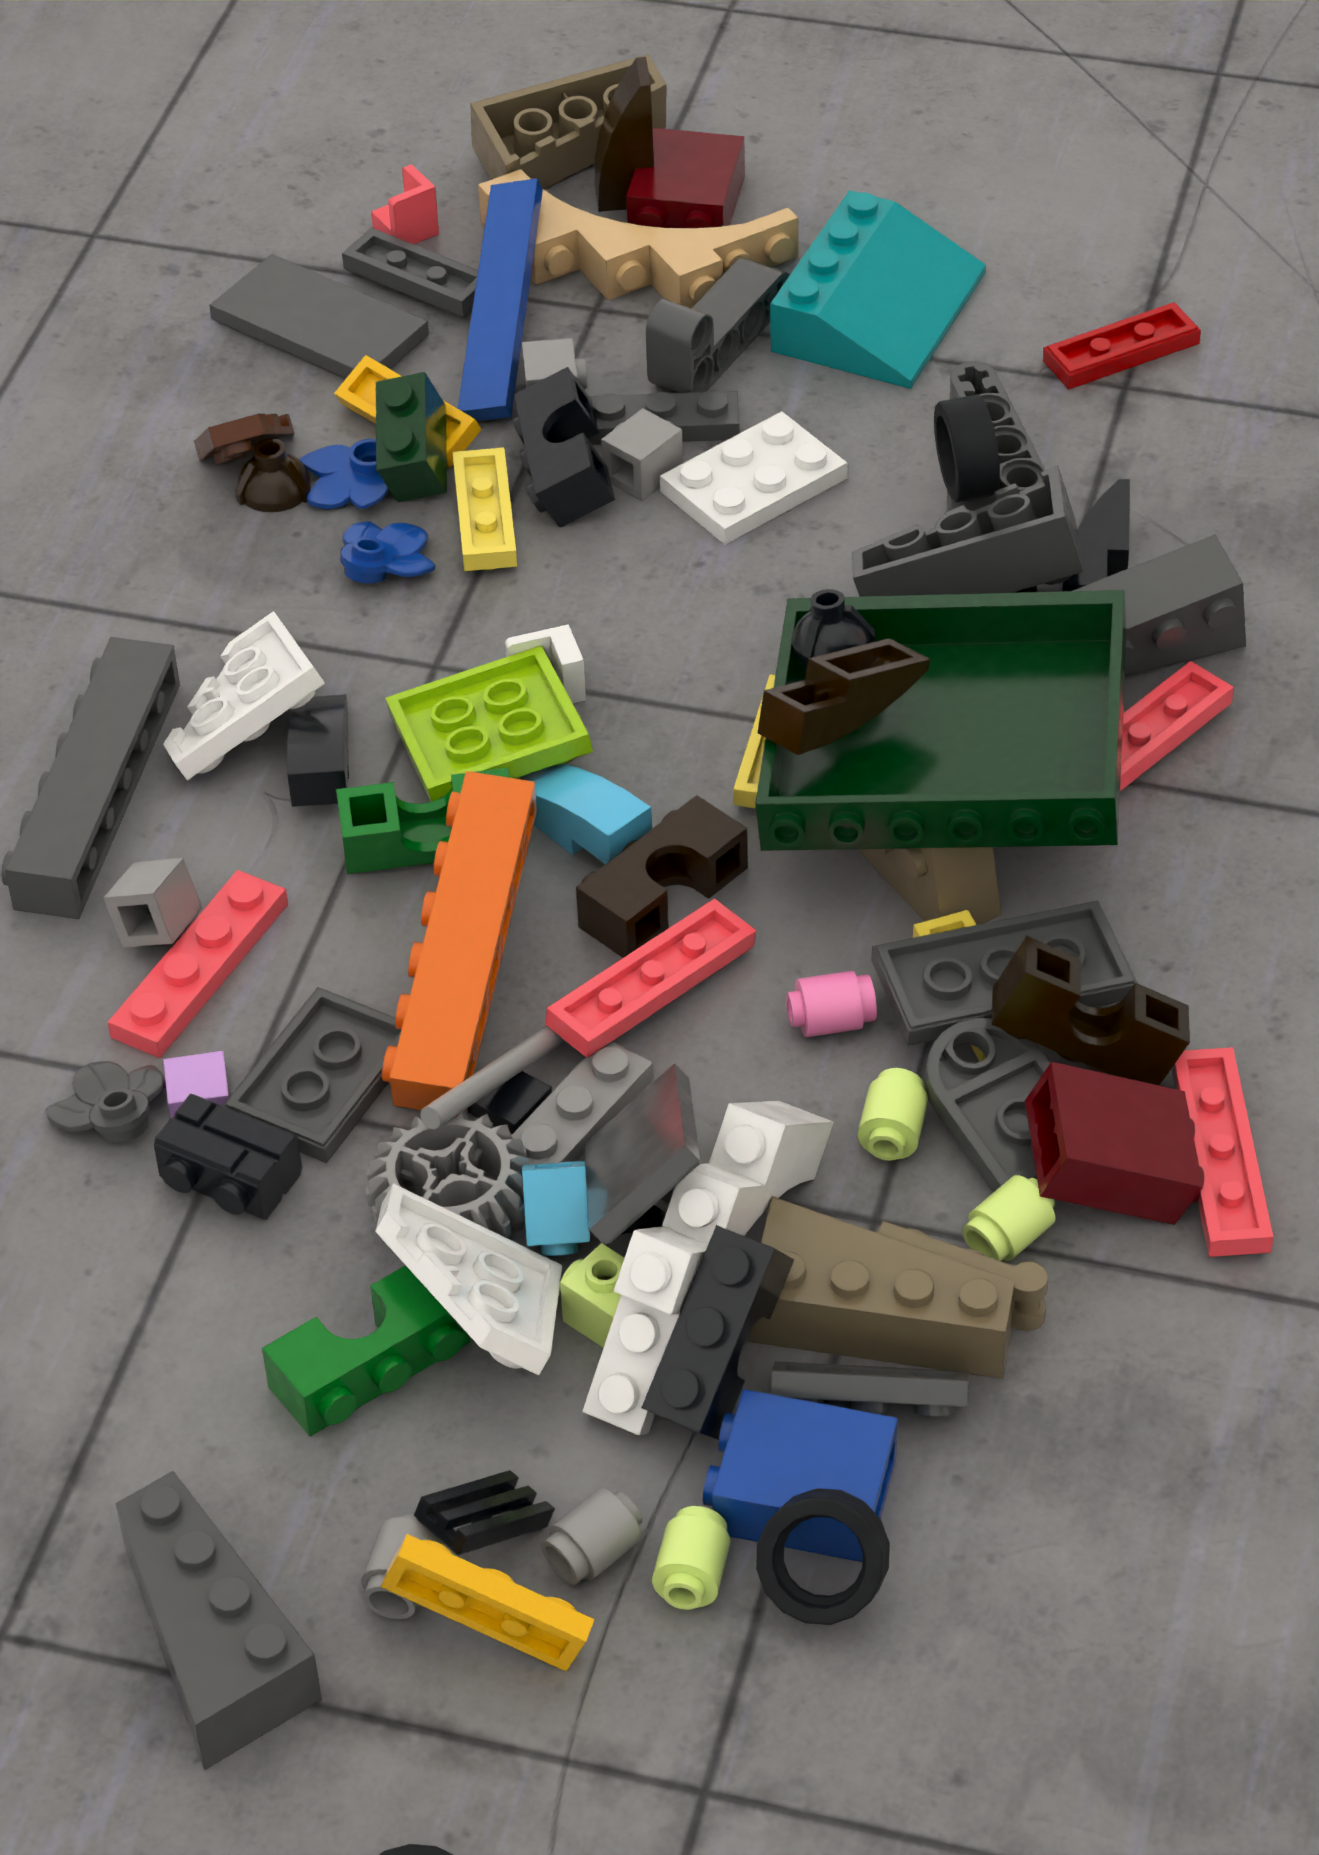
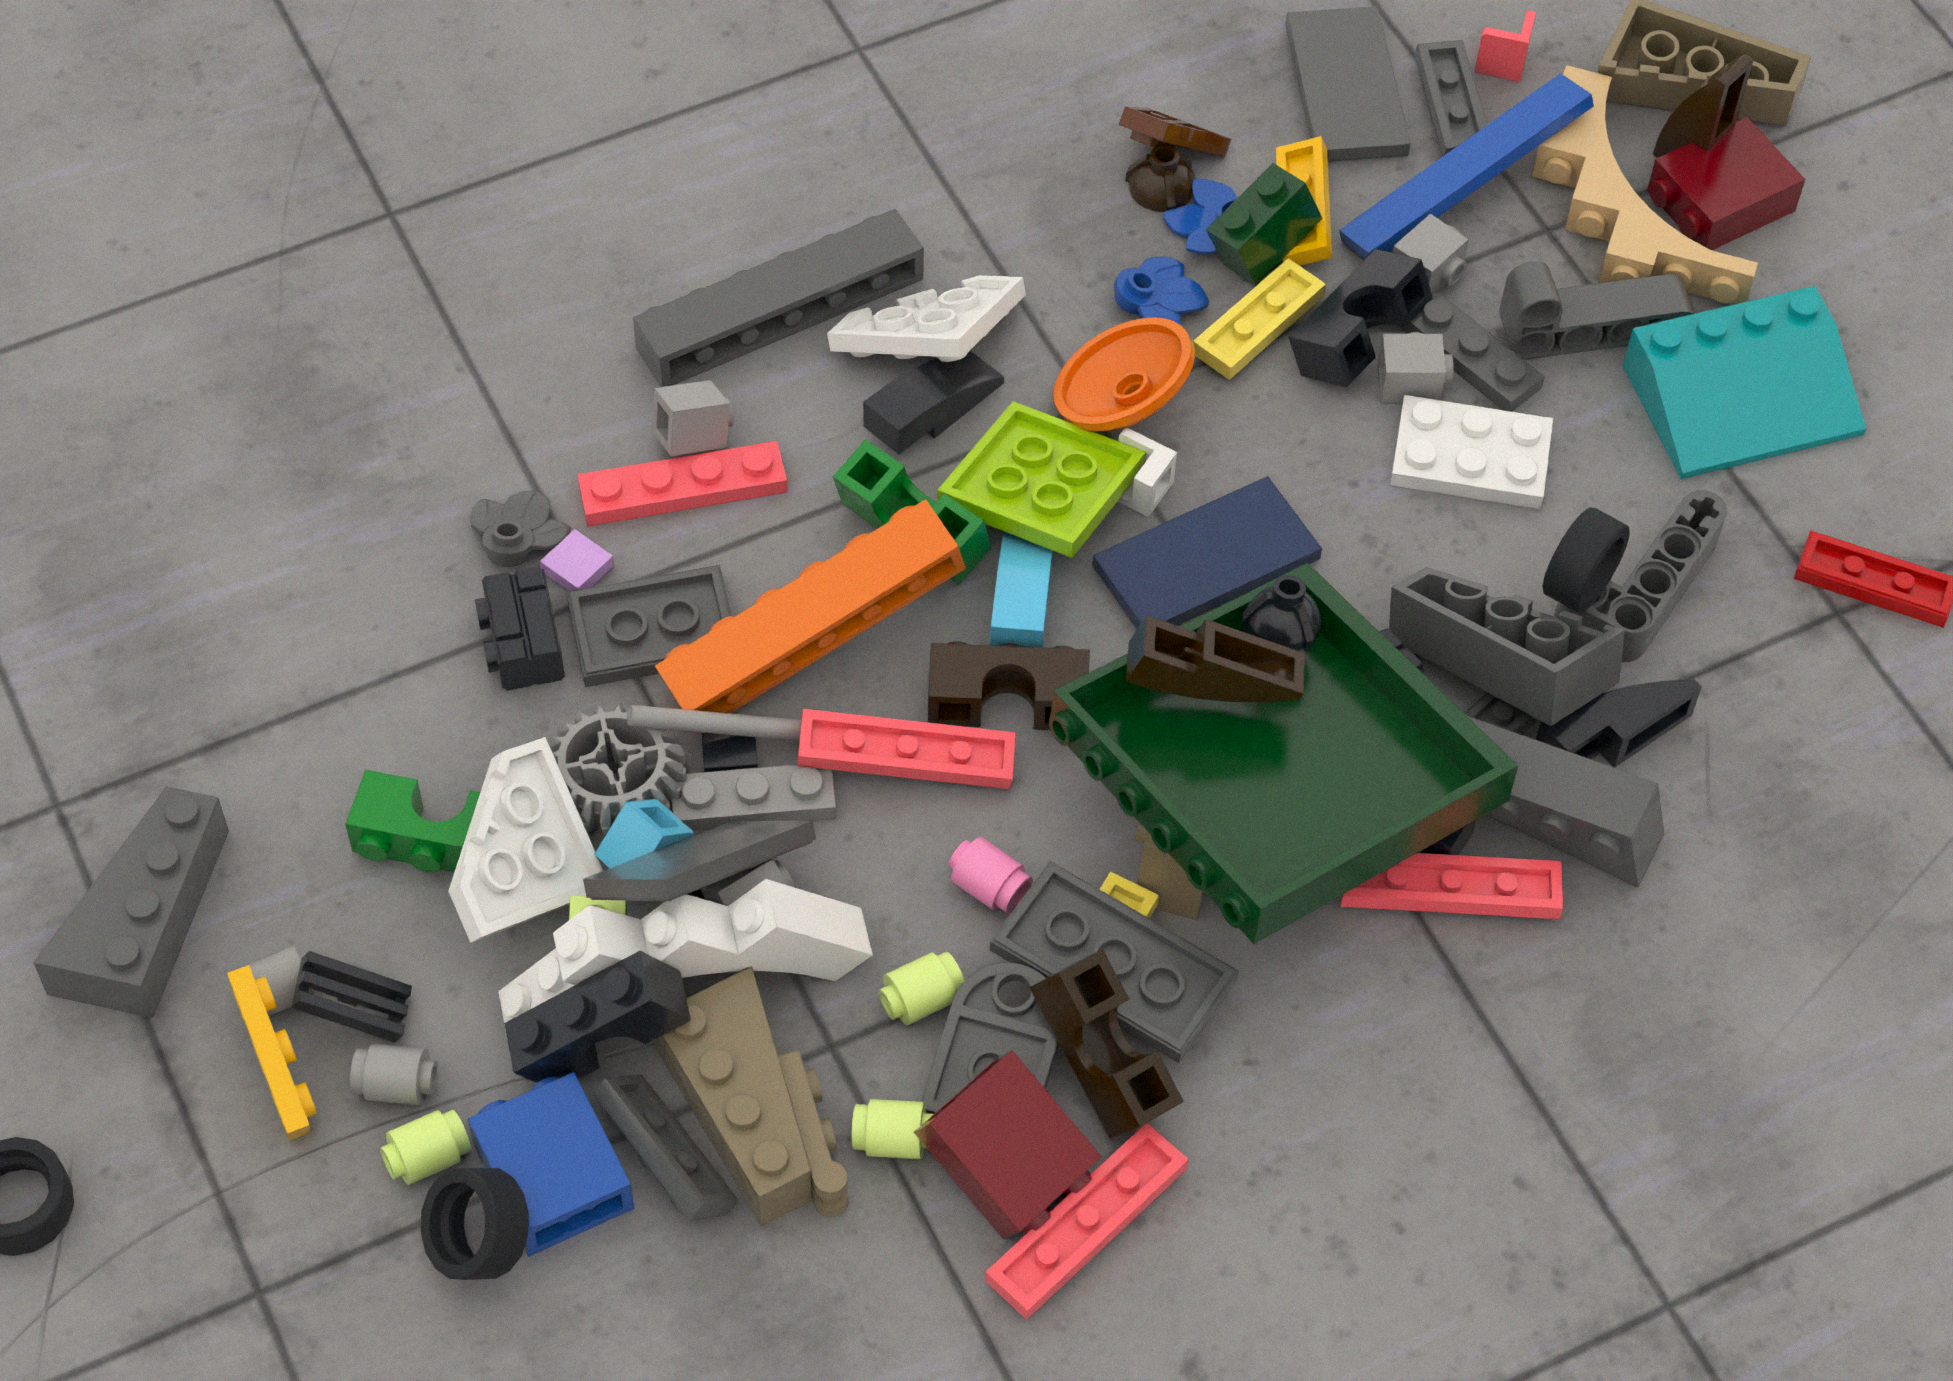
camera: 45 degrees right, 10 degrees up
none -> orange dish [1053,317,1195,432]
none -> dark blue tile [1092,476,1322,629]

